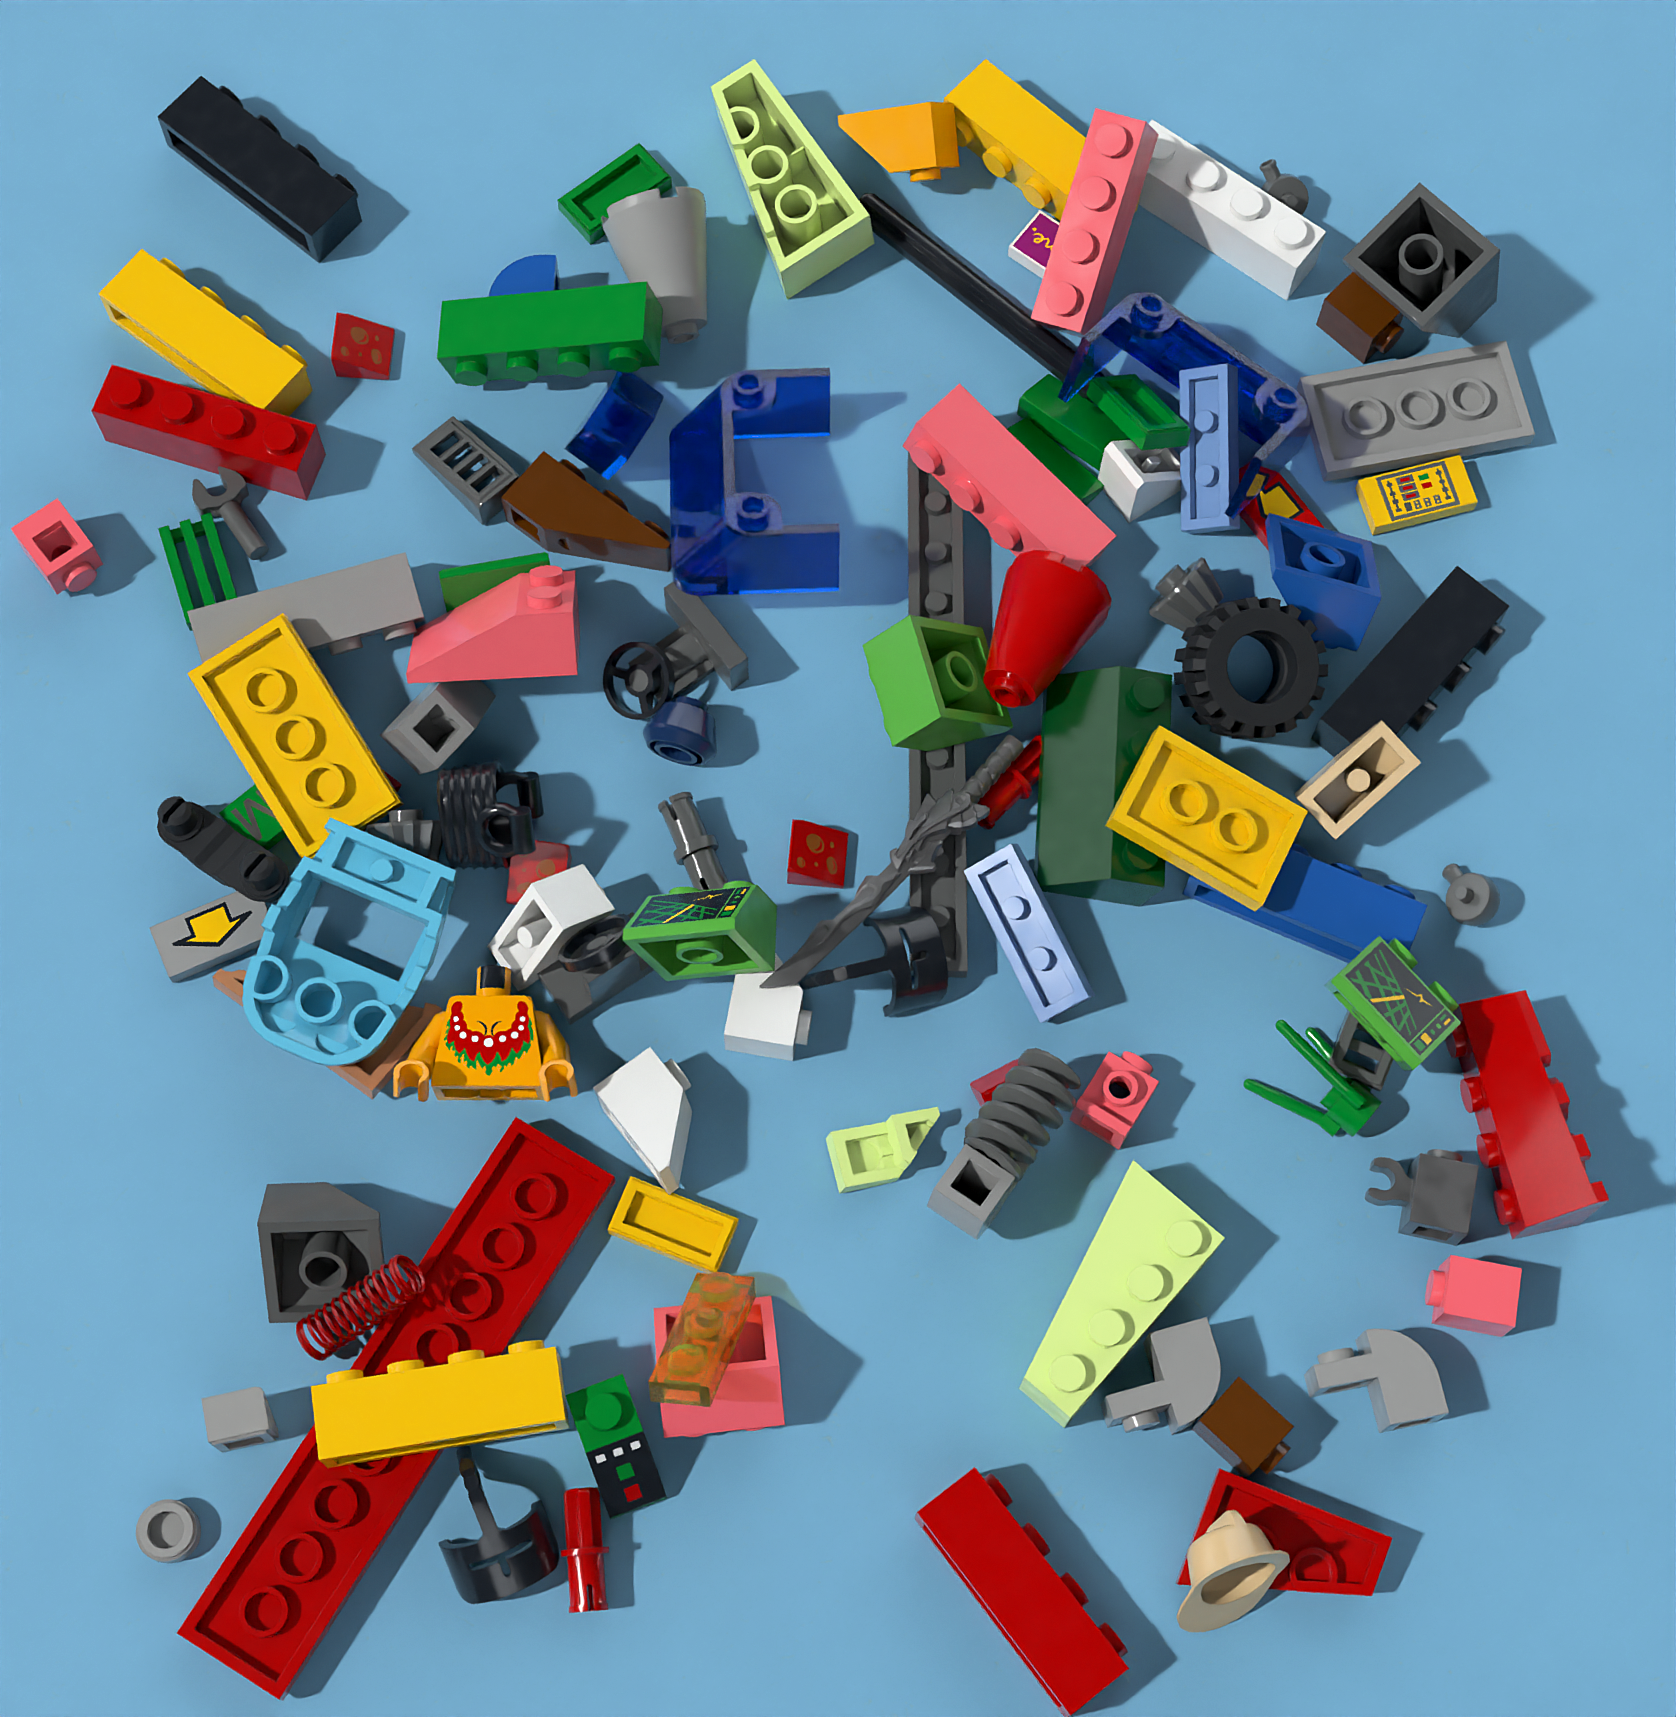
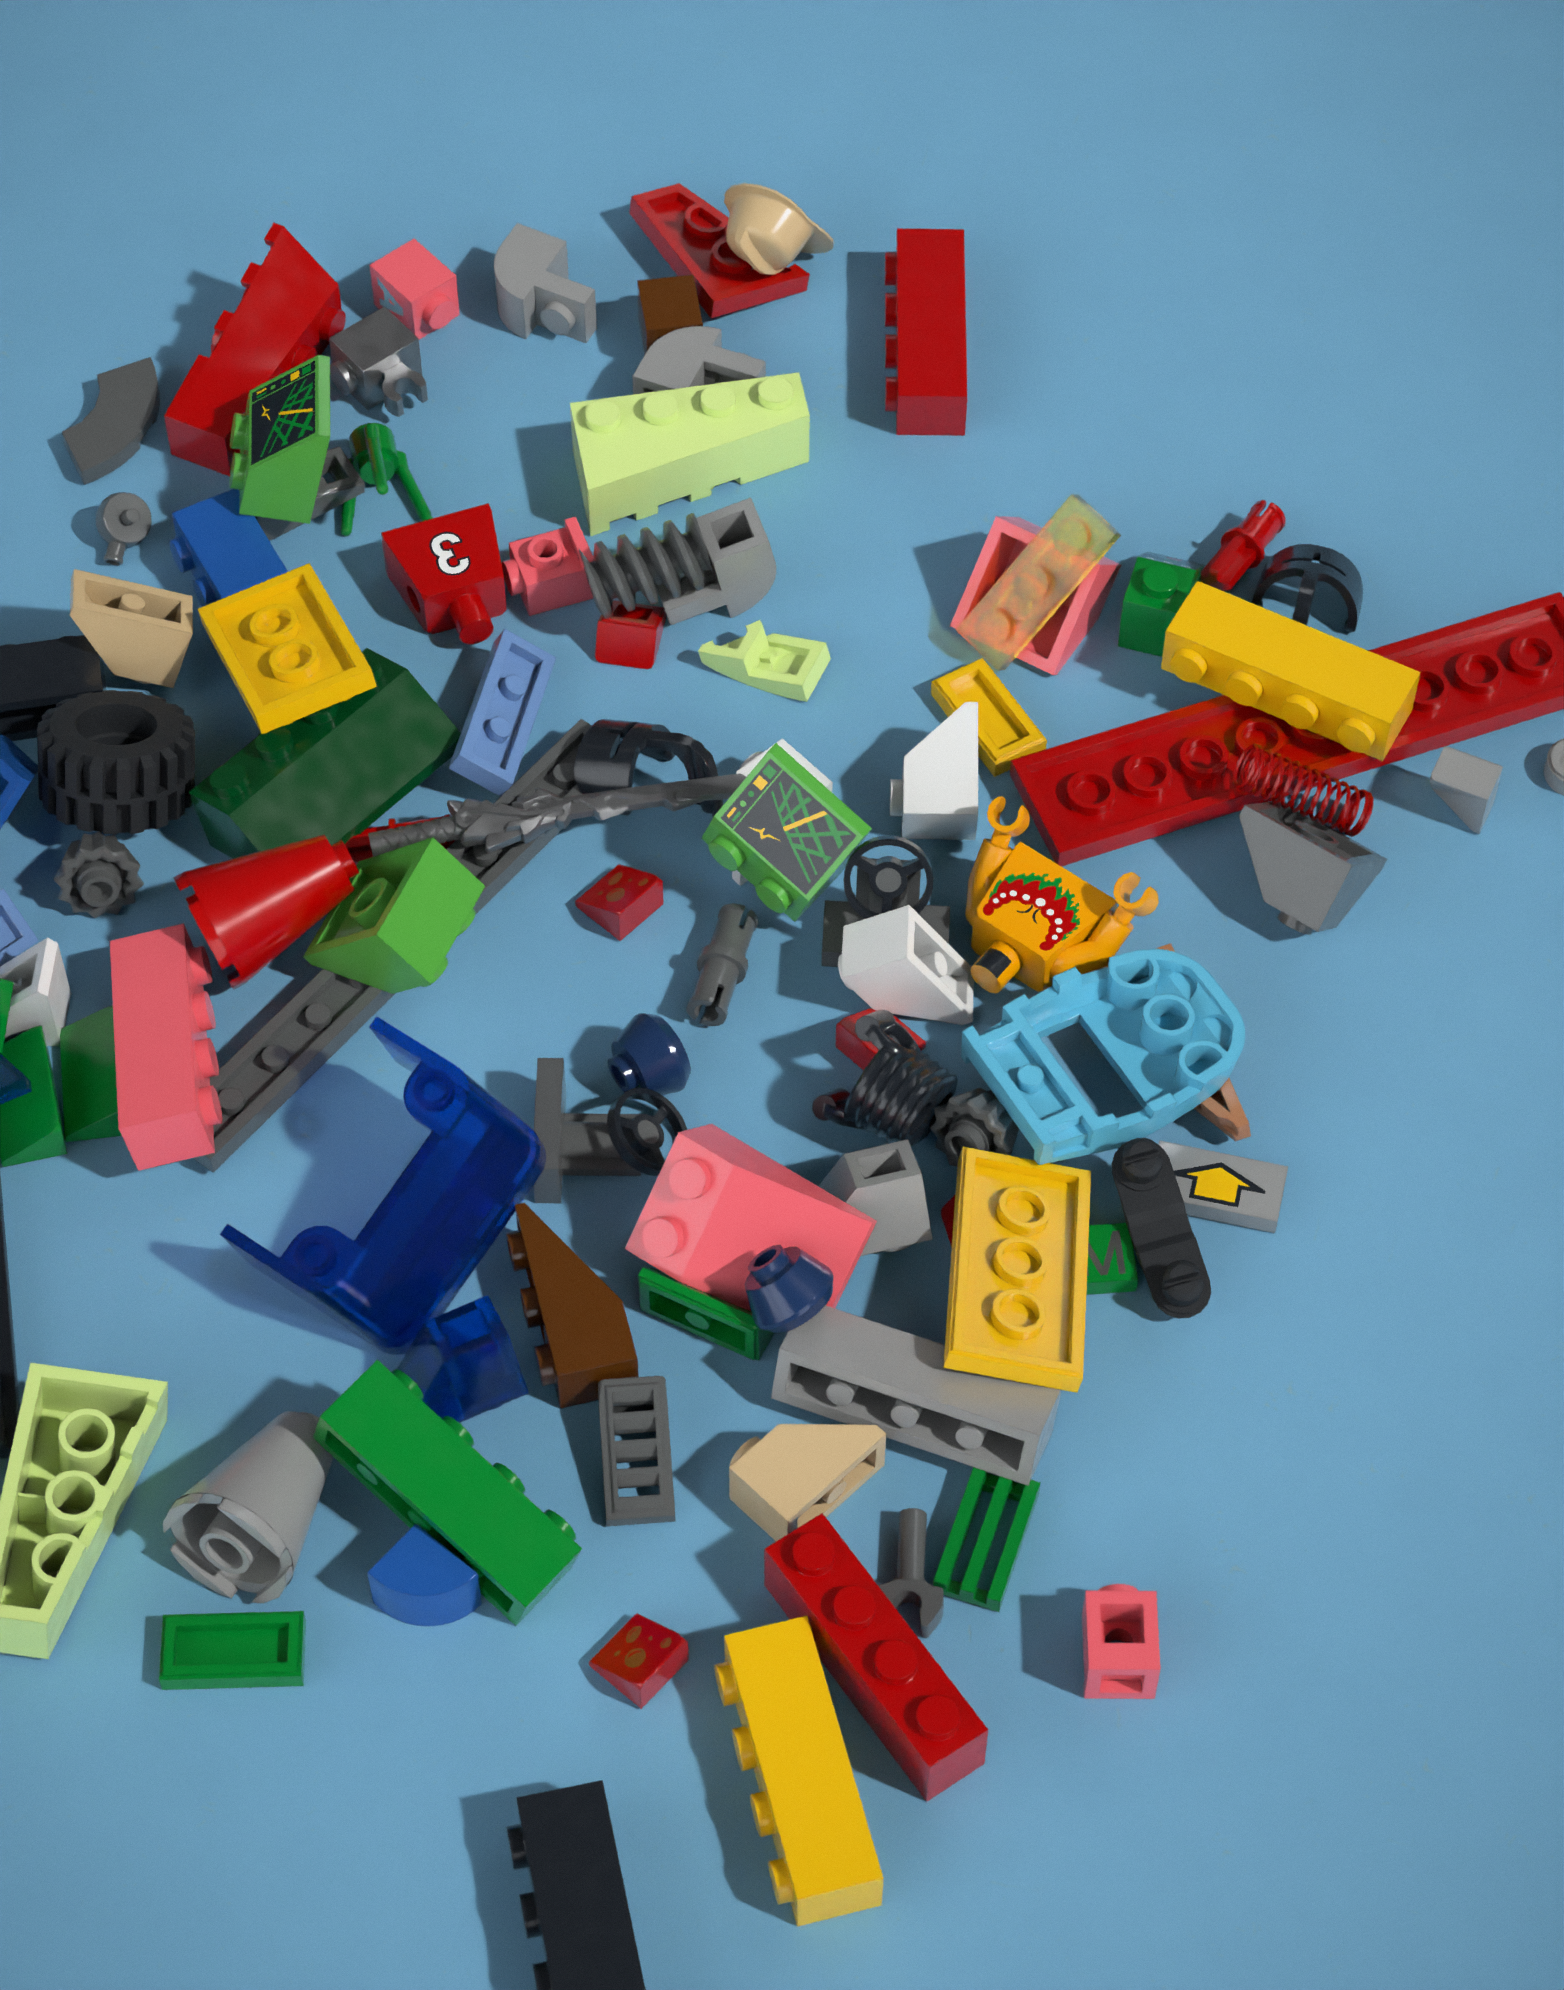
camera: 140 degrees left, 15 degrees down
none -> dark grey tile [62,357,160,485]
none -> red torso [381,503,507,644]
none -> tan slope [729,1424,886,1541]
none -> dark blue cone [745,1245,833,1333]

